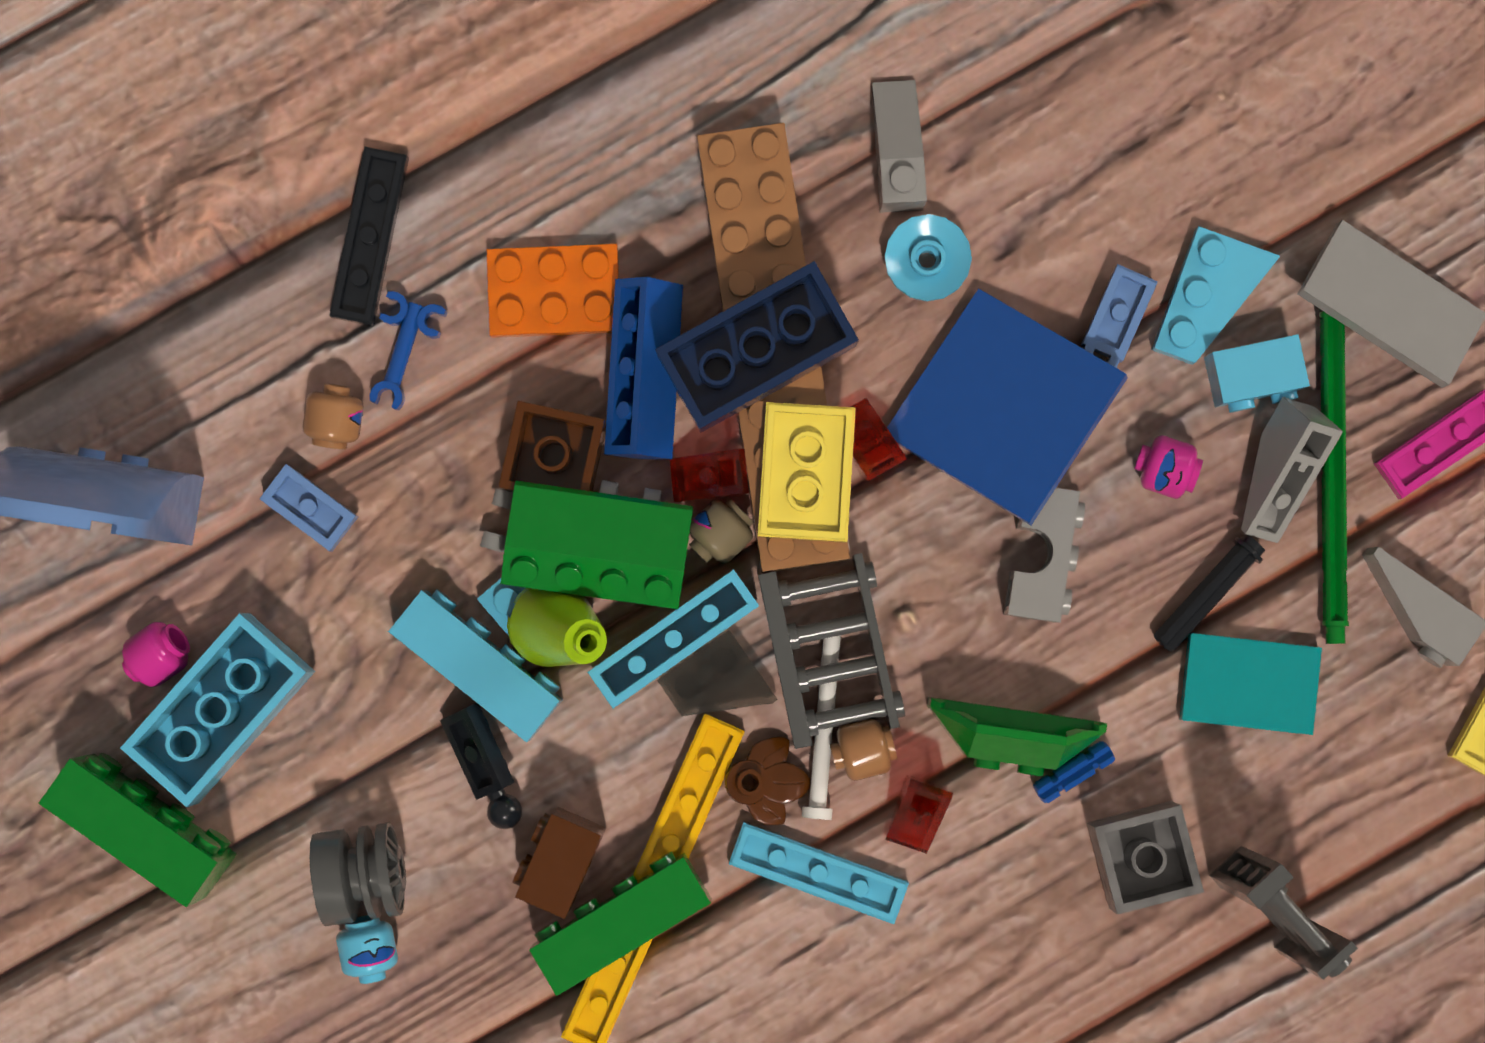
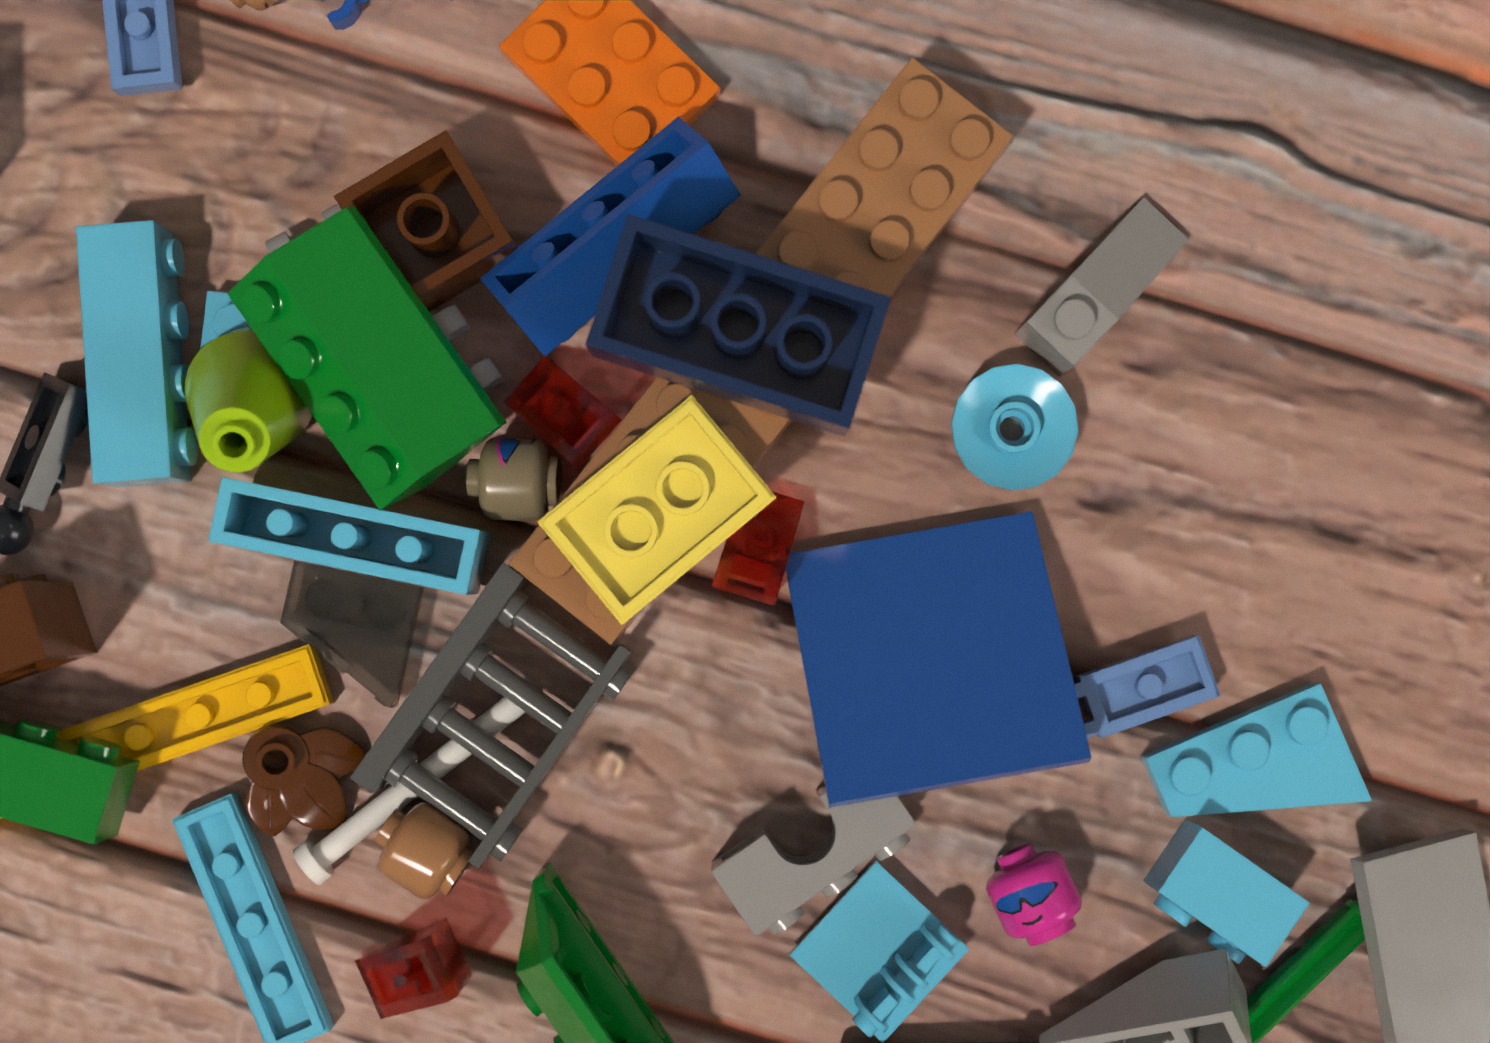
camera: 40 degrees right, 0 degrees up
none -> medium azure hinge [789,861,969,1043]

